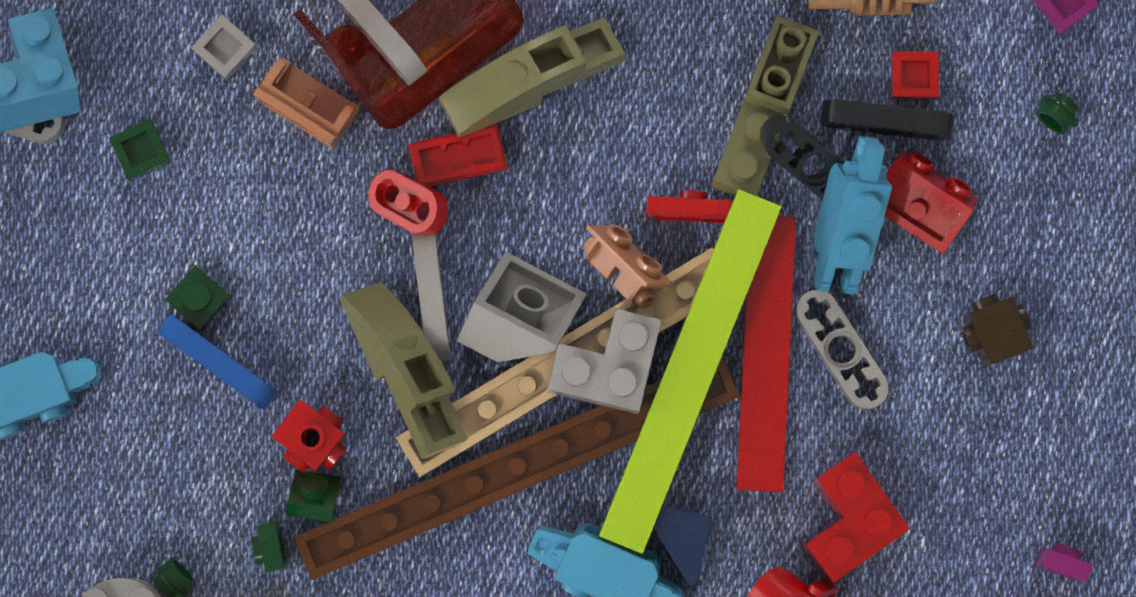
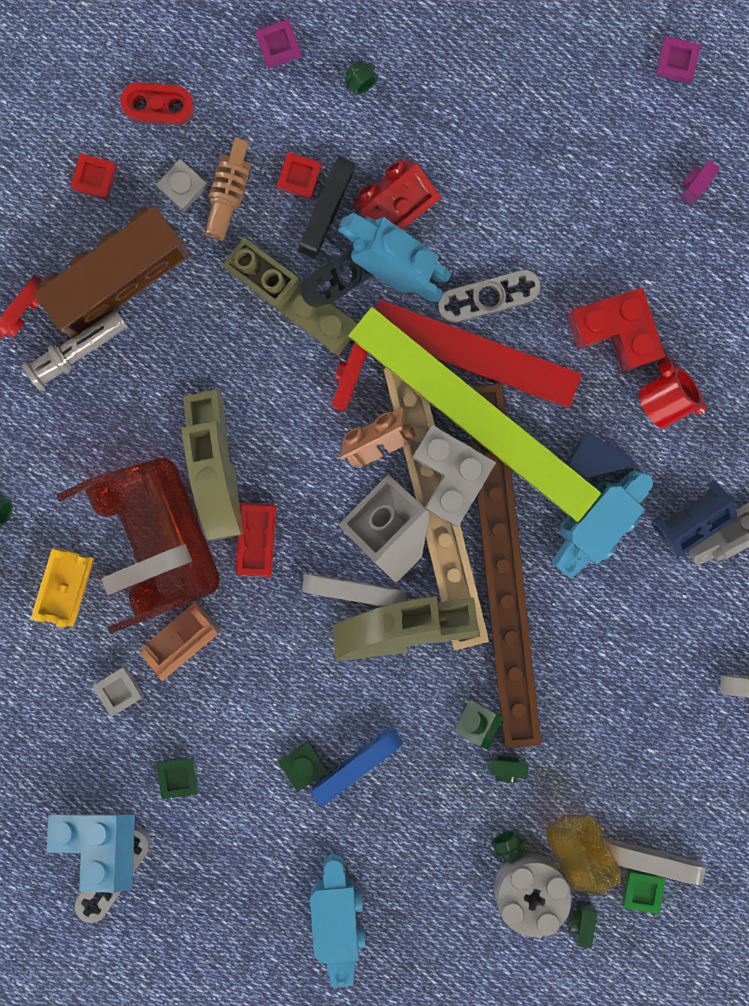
camera: 70 degrees left, 5 degrees up
red brick [271,400,348,473] -> none
red plate [368,170,448,236] -> none
dark brown brick [960,293,1033,368] -> none

